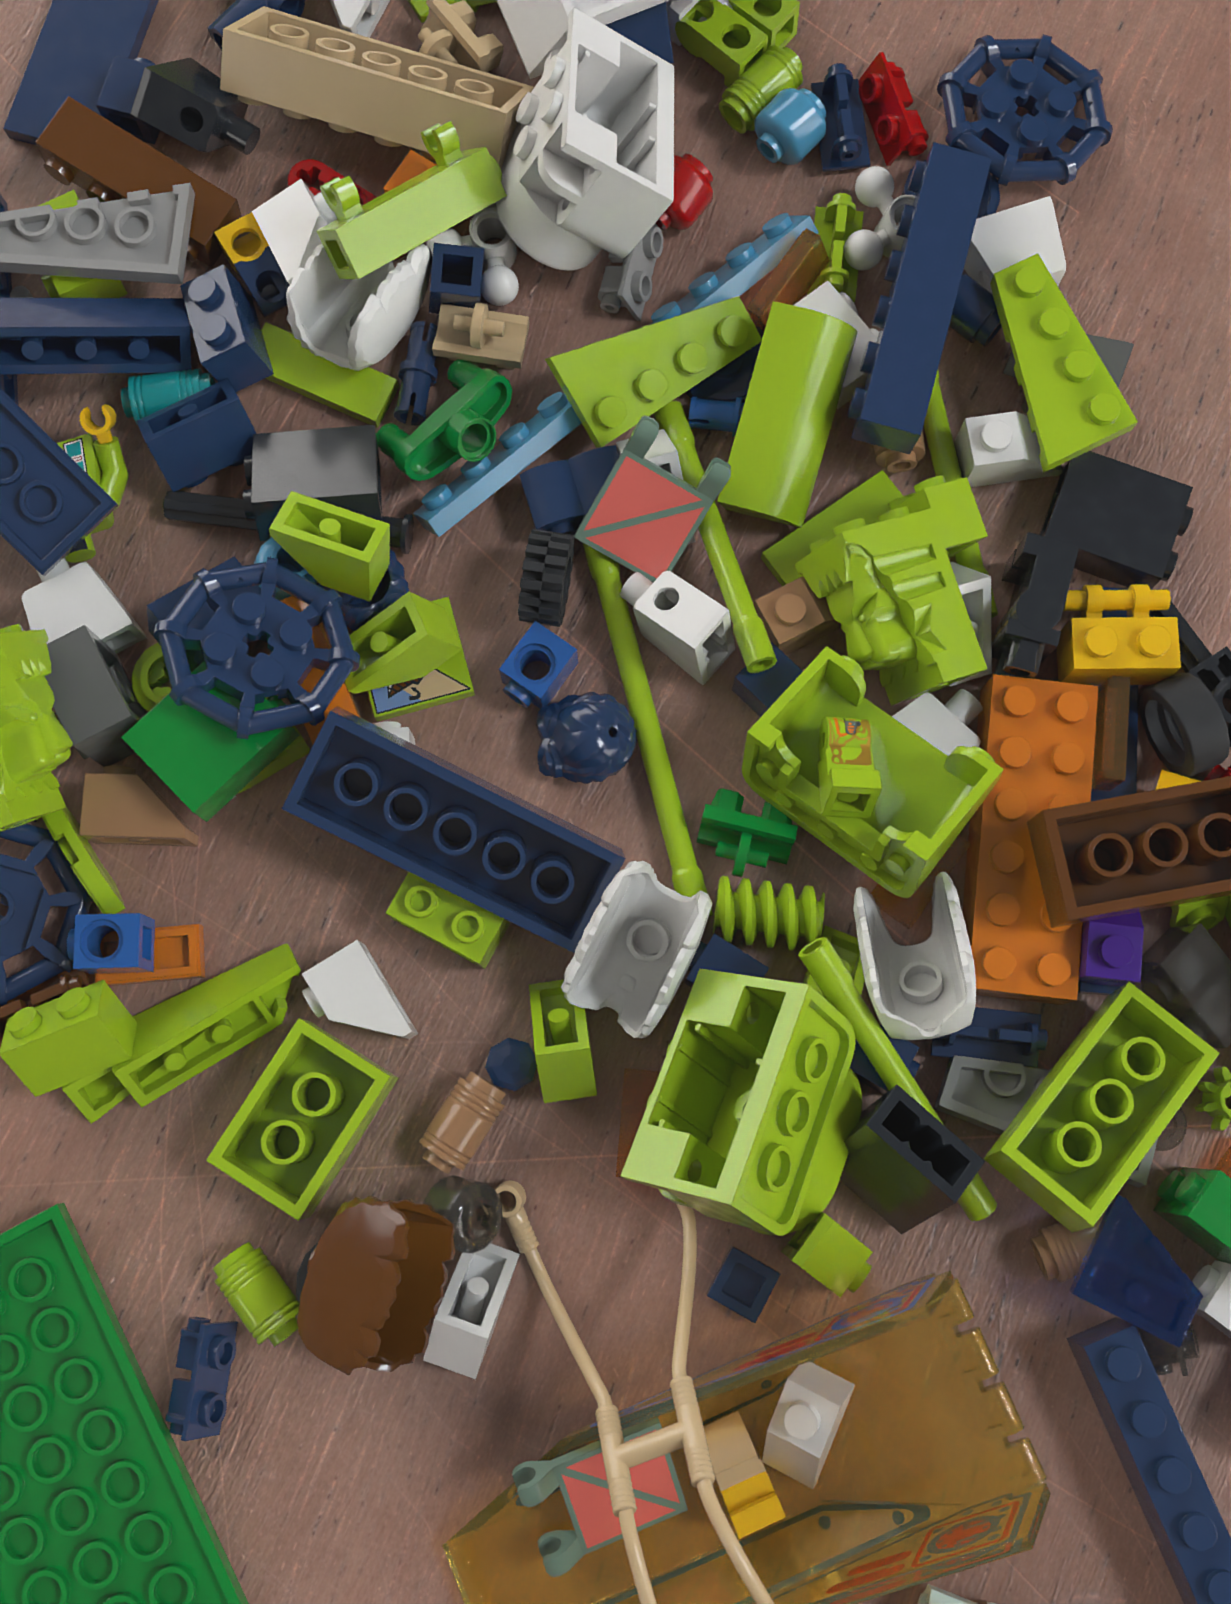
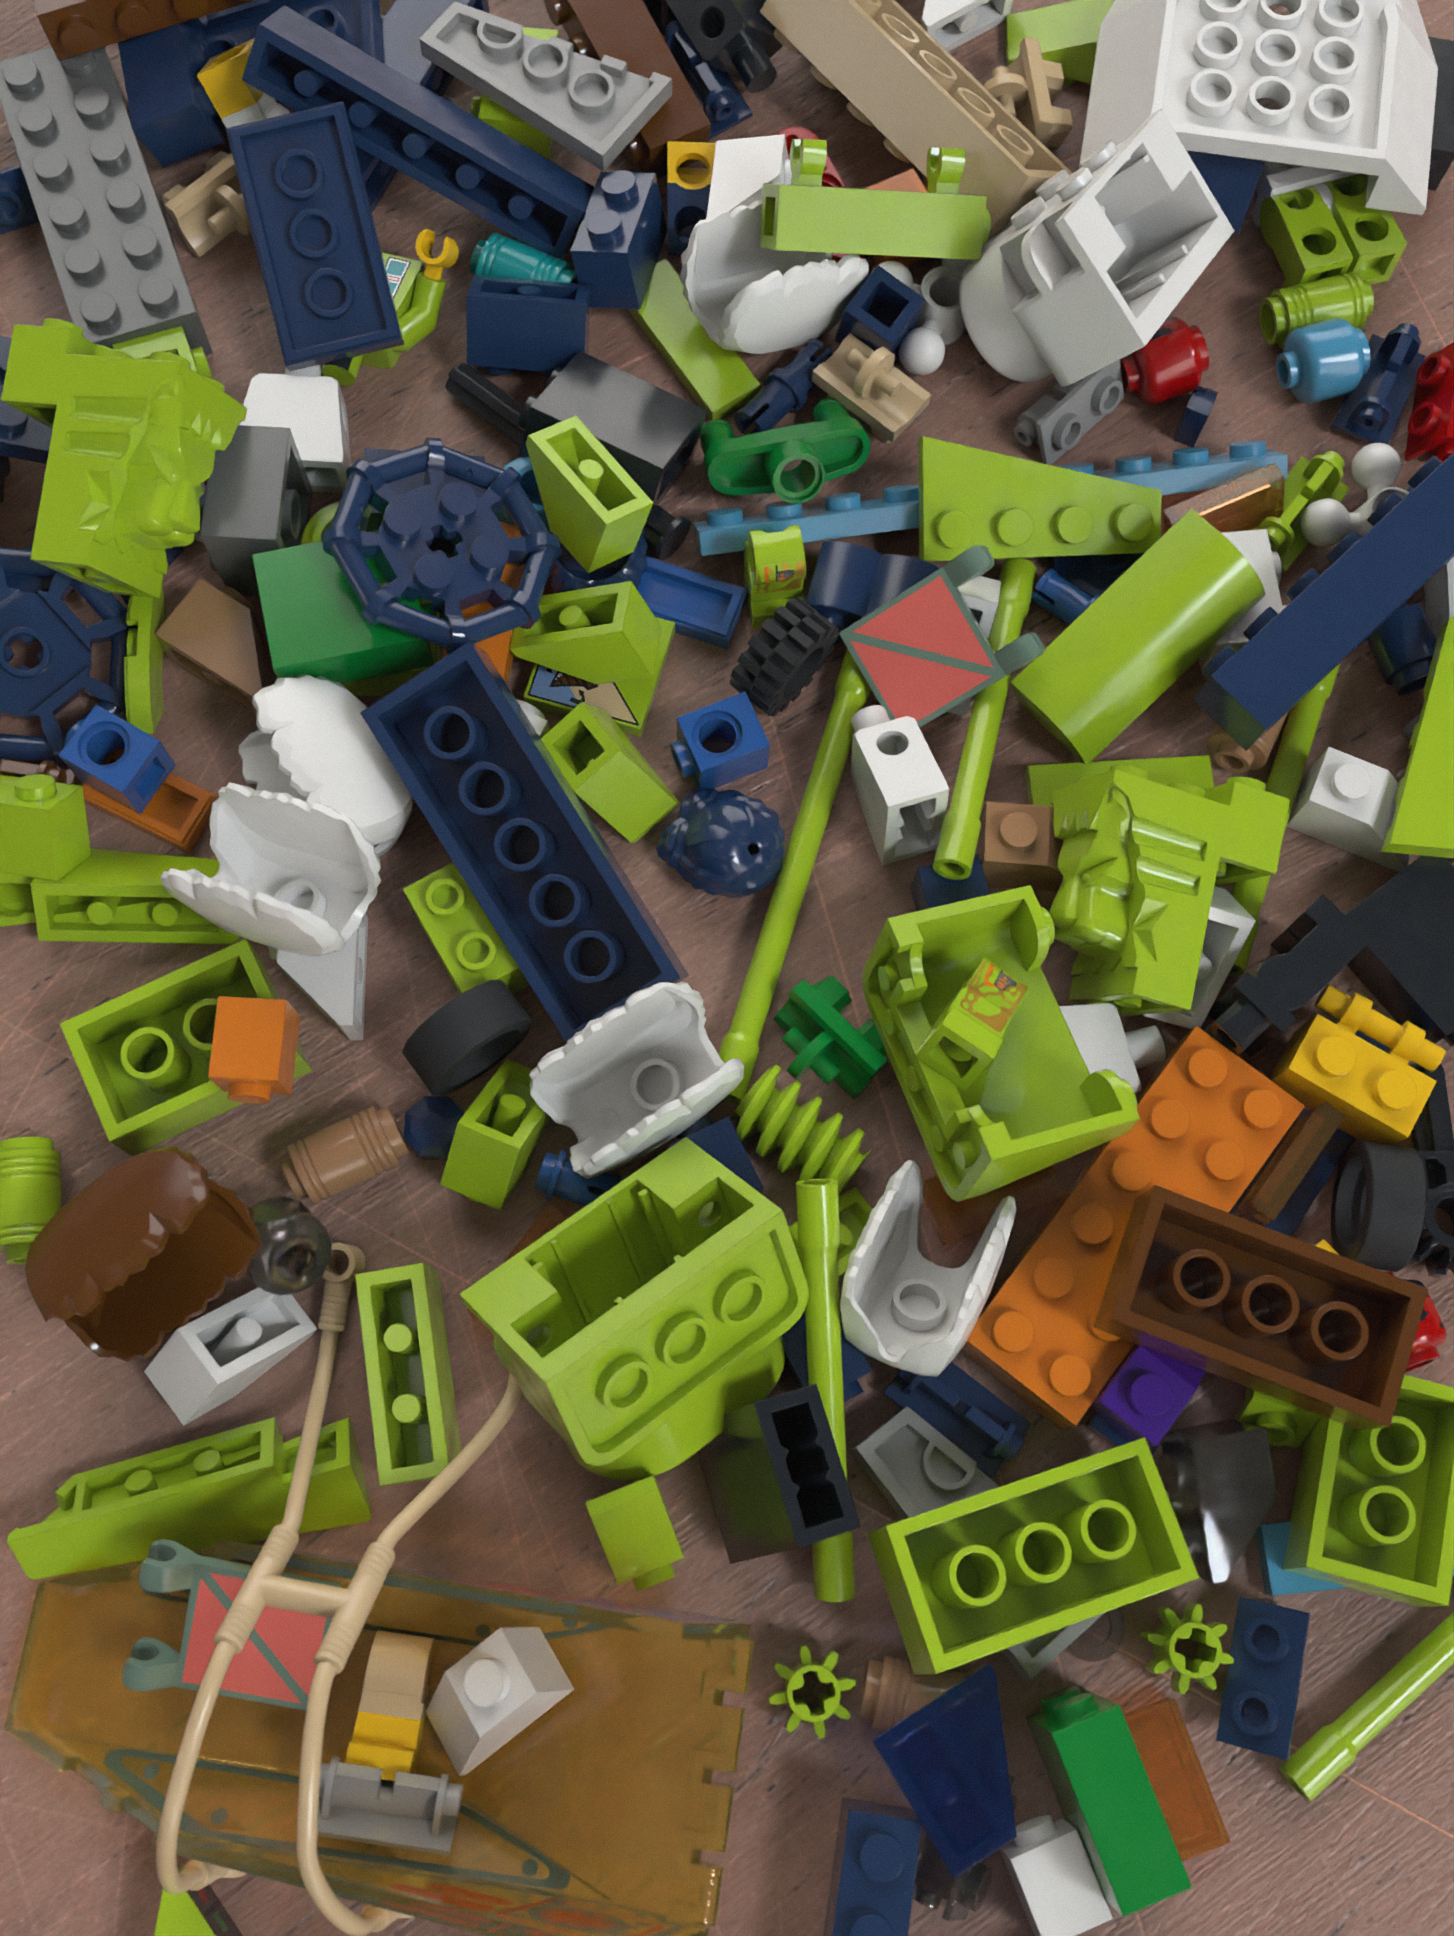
camera: 25 degrees right, 5 degrees down
dark blue tile [706,1245,781,1323] -> none
none -> lime wedge [7,1417,371,1580]
none -> white animal [160,782,381,957]
none -> orange brick [208,996,300,1104]
none -> white animal [239,674,413,857]
none -> light grey hinge [317,1756,464,1856]
none -> lime brick [355,1263,465,1486]
none -> black tyre [402,980,532,1096]
none -> blue pin [534,1150,622,1206]
none -> lime slope [541,702,680,843]
none -> blue tile [638,556,748,650]
none -> dark blue hinge [664,19,753,140]
none -> lime leg [743,524,806,628]
none -> lime gear [767,1643,856,1739]
none -> dark blue tile [1173,386,1218,448]

